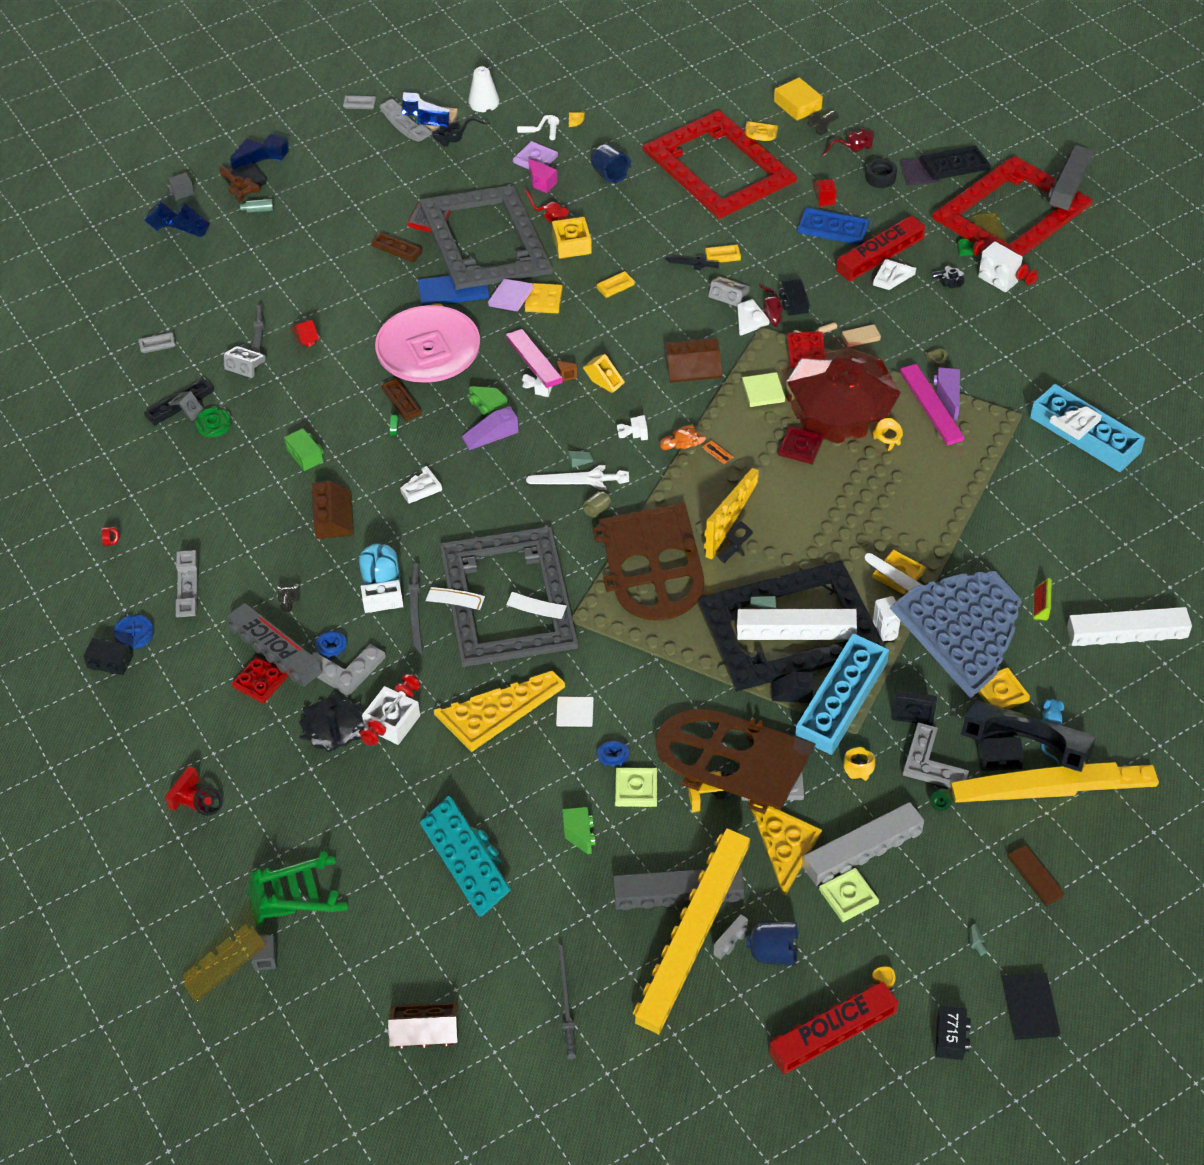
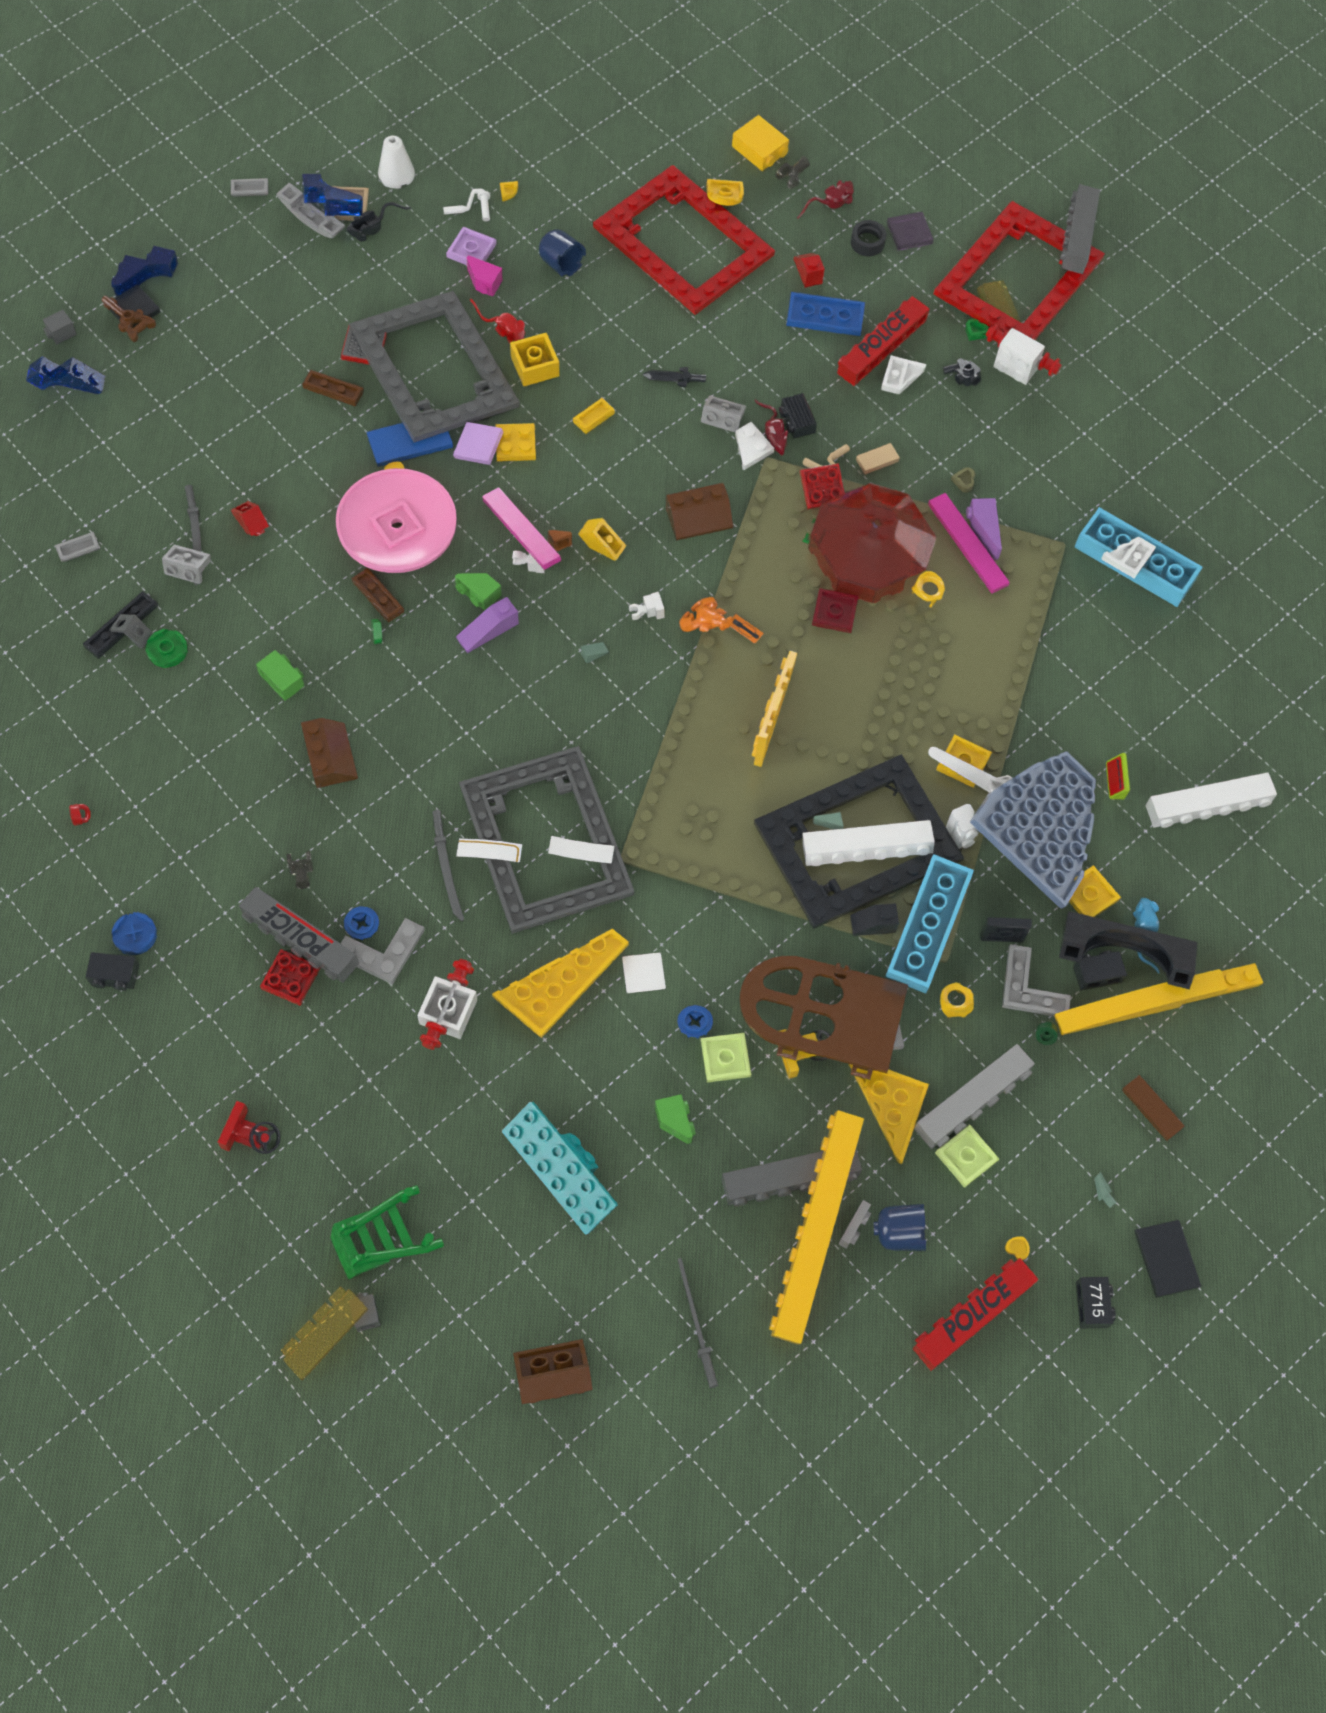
camera: 15 degrees left, 15 degrees up
light grey slope [176,550,198,618] -> none
sand green cylinder [240,199,274,213] -> none
black piece [299,692,365,752] -> none
medium azure cylinder [359,544,401,585] -> none
white brick [361,580,403,613] -> none
white wing [400,466,442,503] -> none
white sword [526,465,629,490] -> none
olive brick [583,492,611,517] -> none
reddish brown door [592,503,704,621] -> none
yellow tile [705,245,741,262] -> none
black bracket [716,521,753,564] -> none
yellowish green tile [742,372,785,407] -> none
black tile [919,145,991,180] -> none

